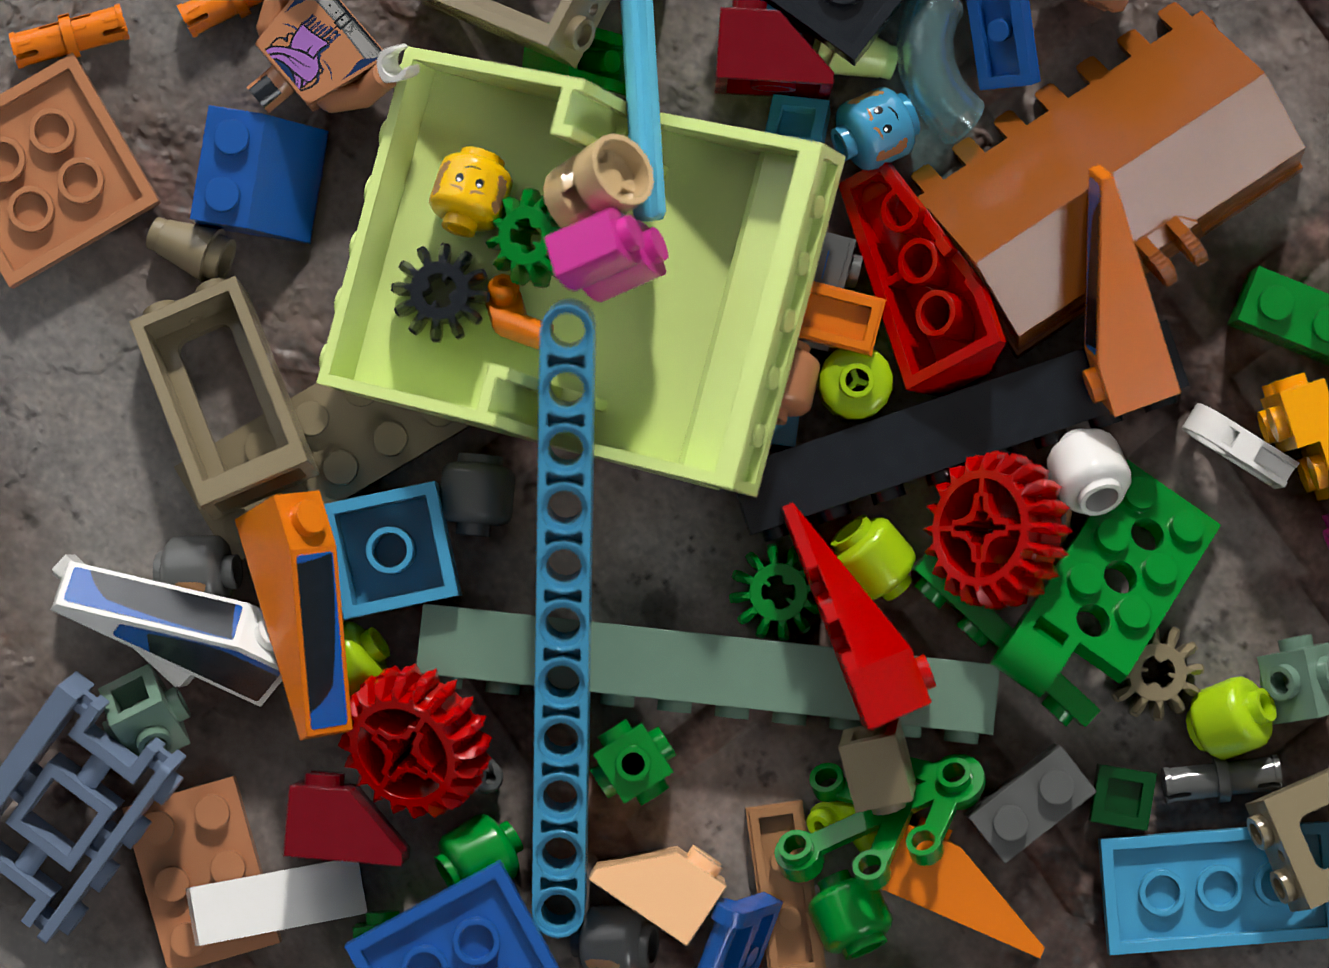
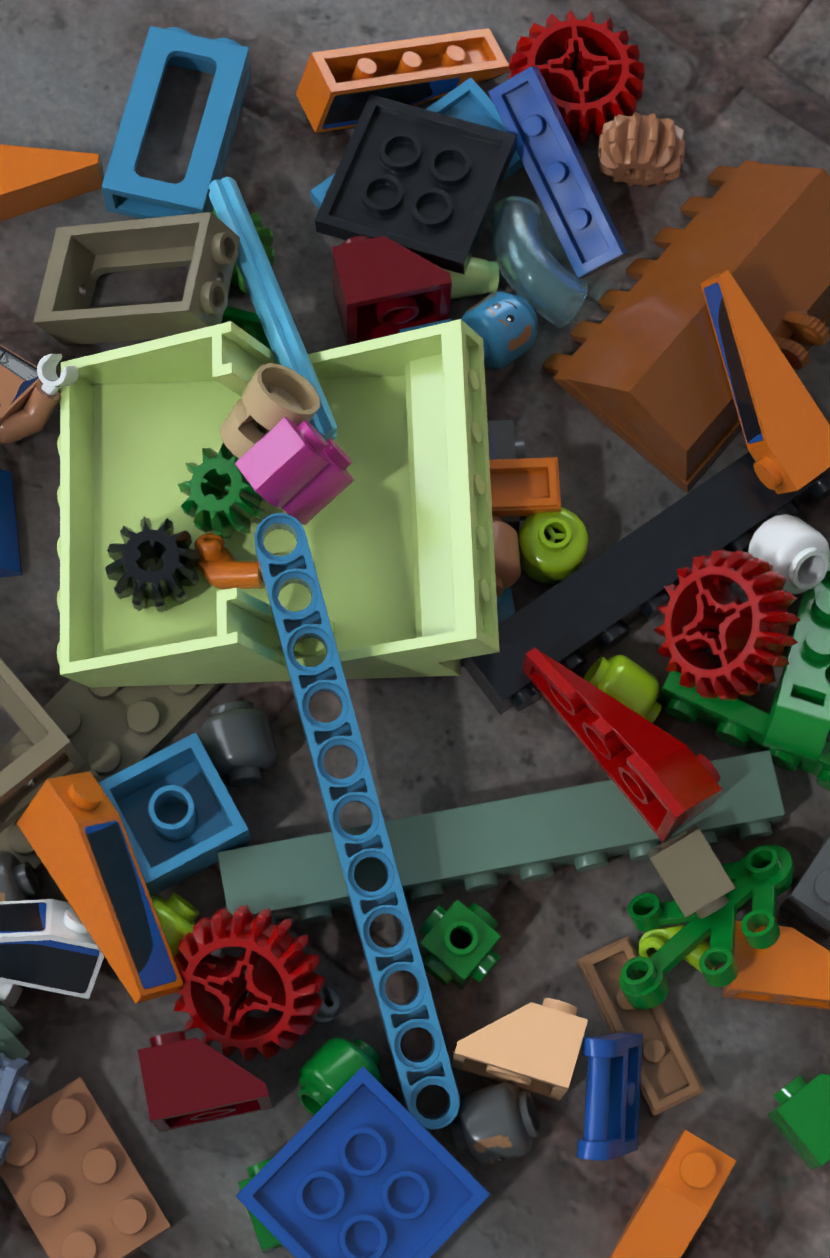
camera: 20 degrees left, 15 degrees down
white tile [185,860,367,946] -> none
yellow head [429,146,513,238] -> none
green gear [729,543,820,641] -> none
green head [808,869,893,960] -> none
red wedge [838,162,1006,397] -> none

